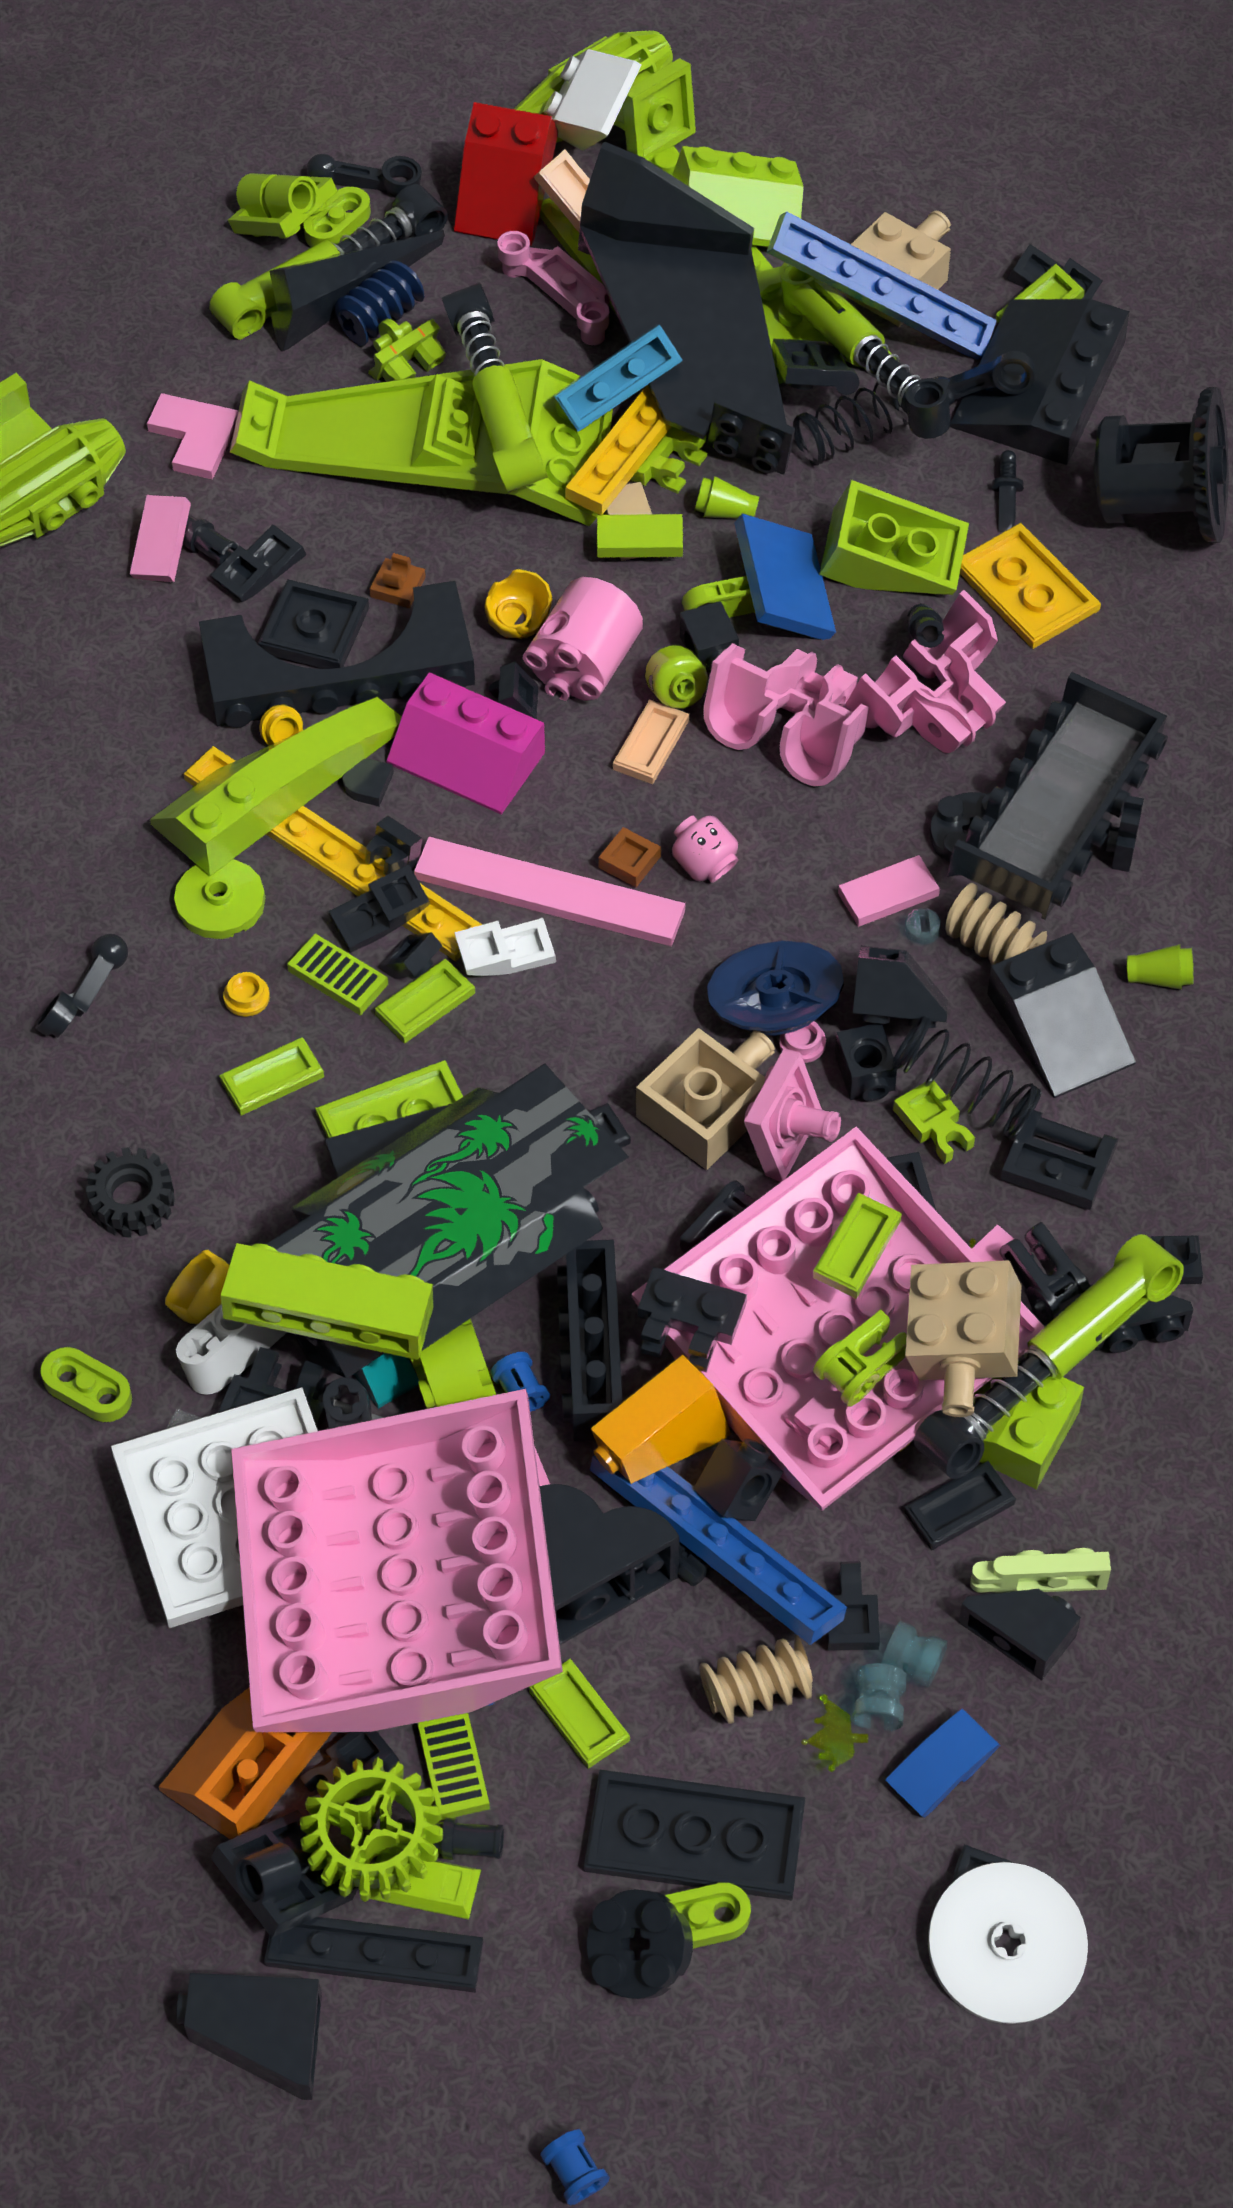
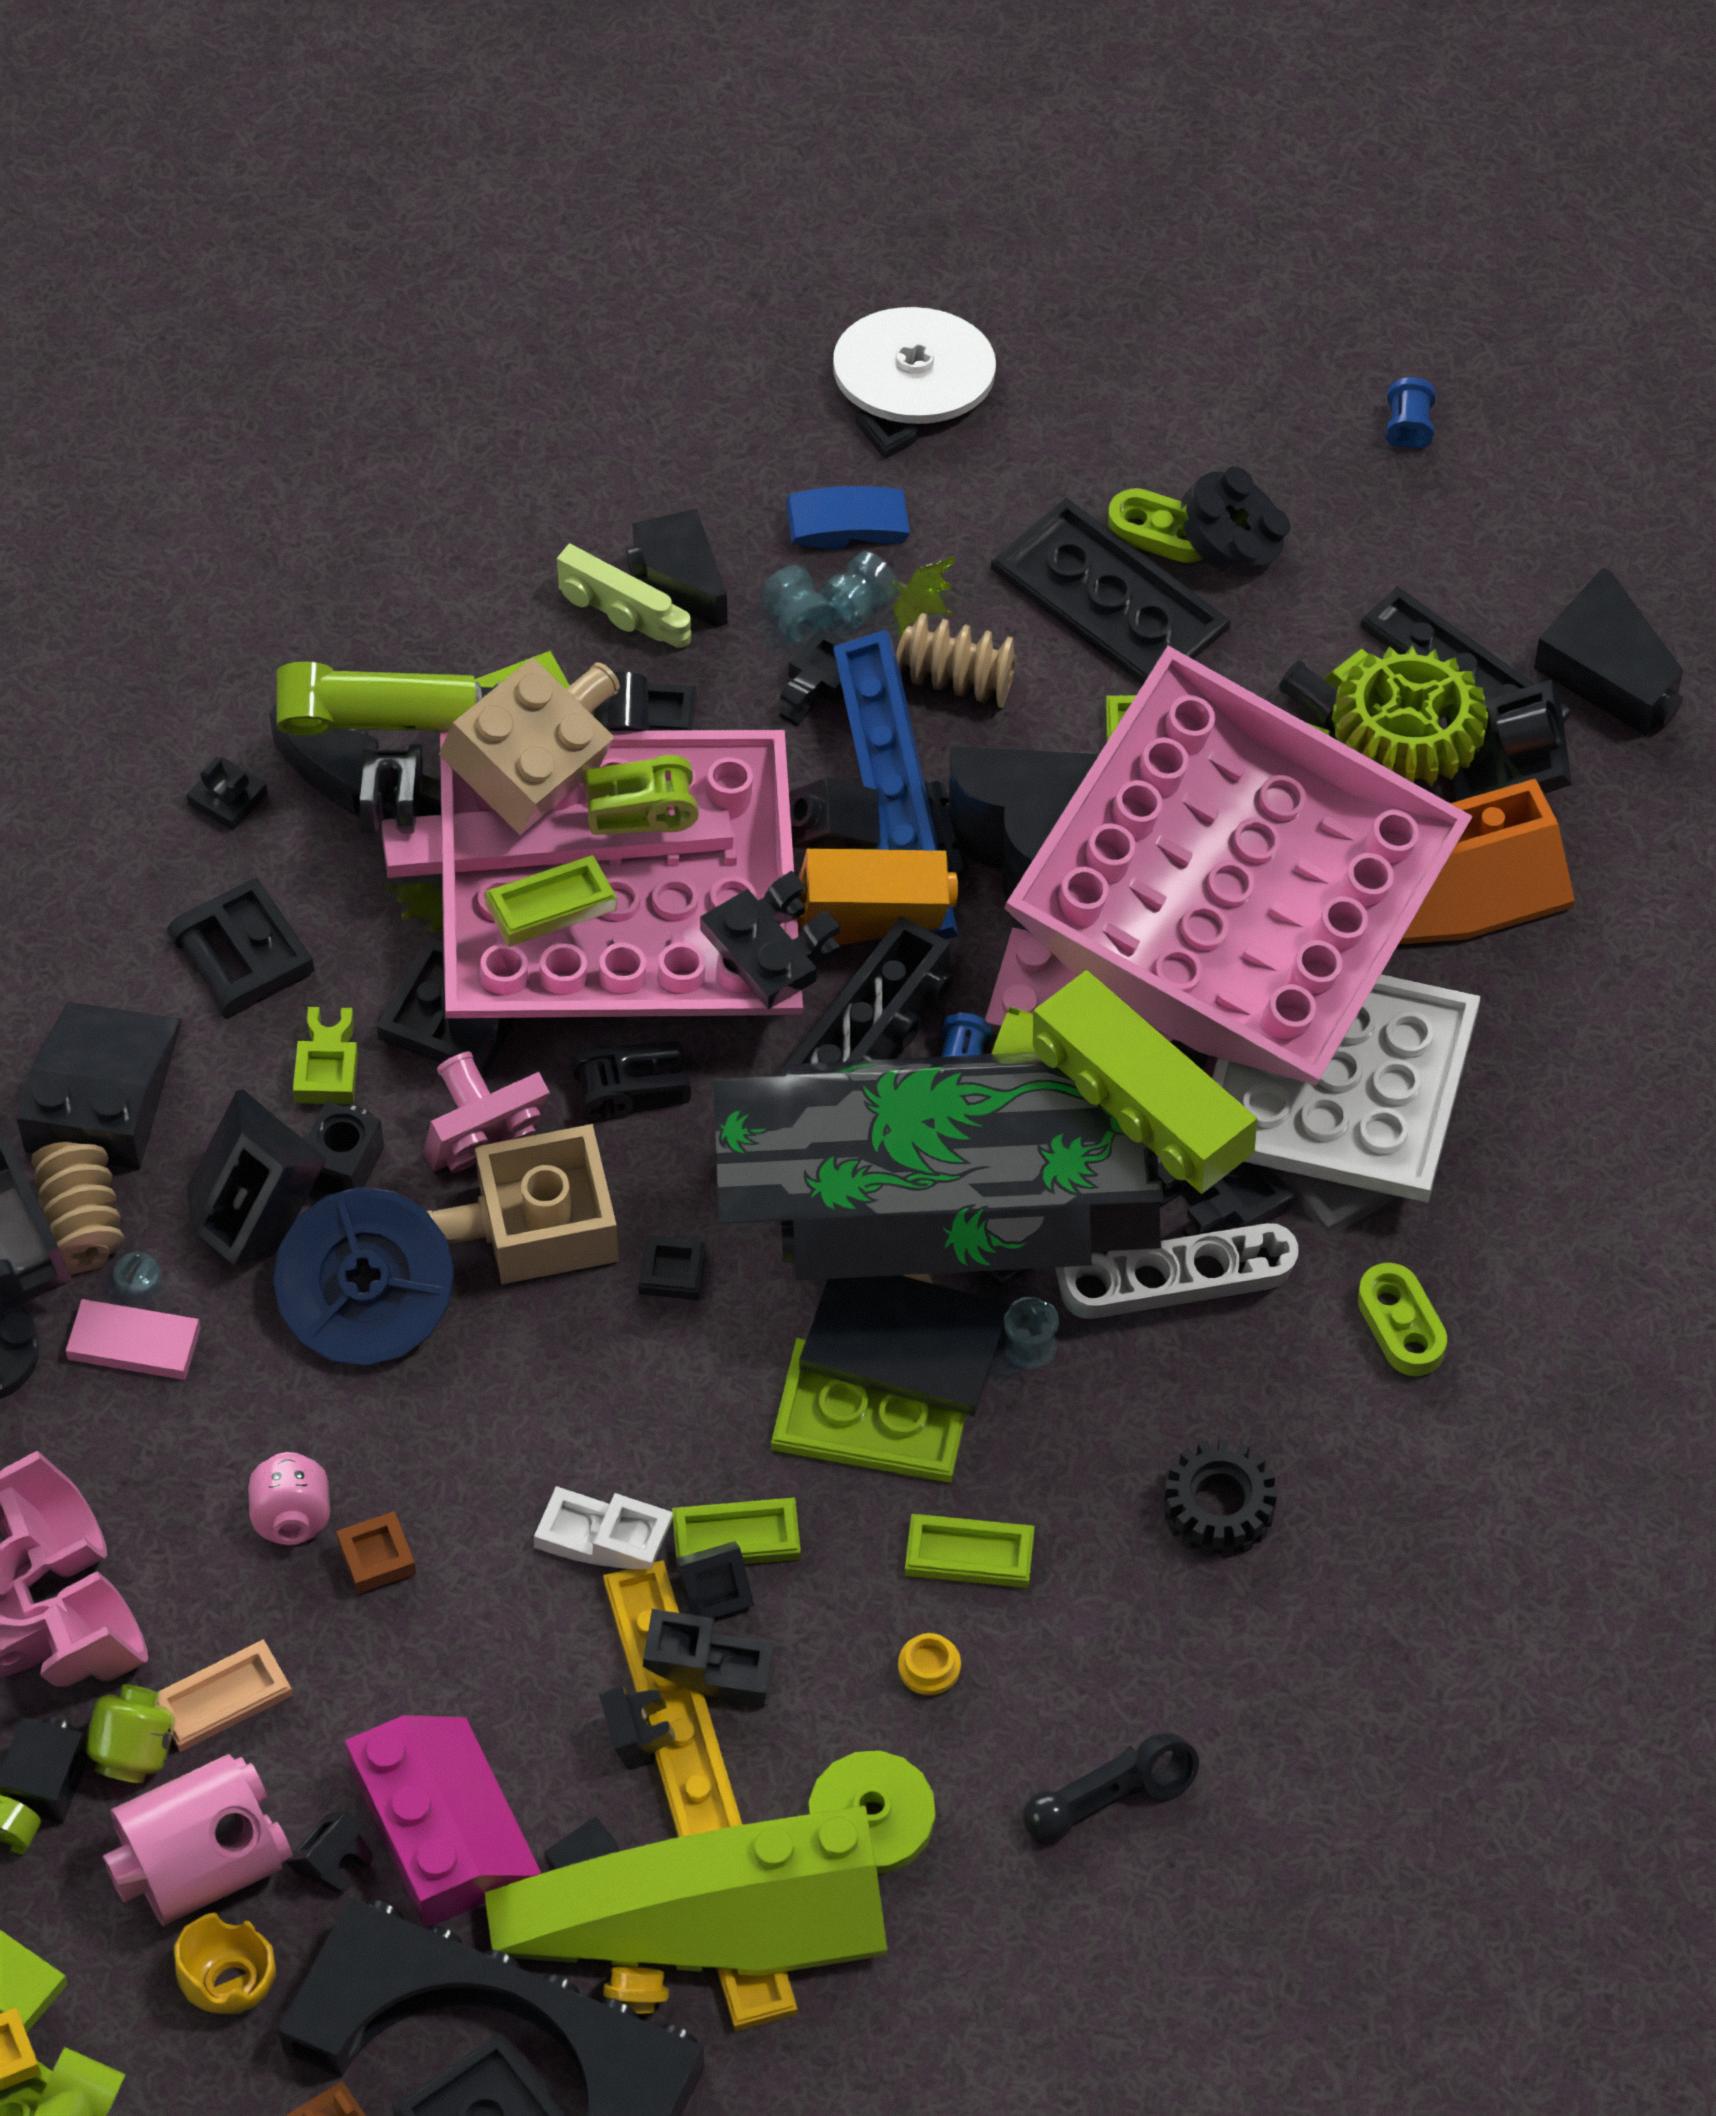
camera: 145 degrees left, 0 degrees up
yellow hair [165,1250,230,1324] -> none
lime tile [287,933,388,1016] -> none
bright pink tile [414,837,685,947] -> none
black piece [892,1015,1042,1140] -> none

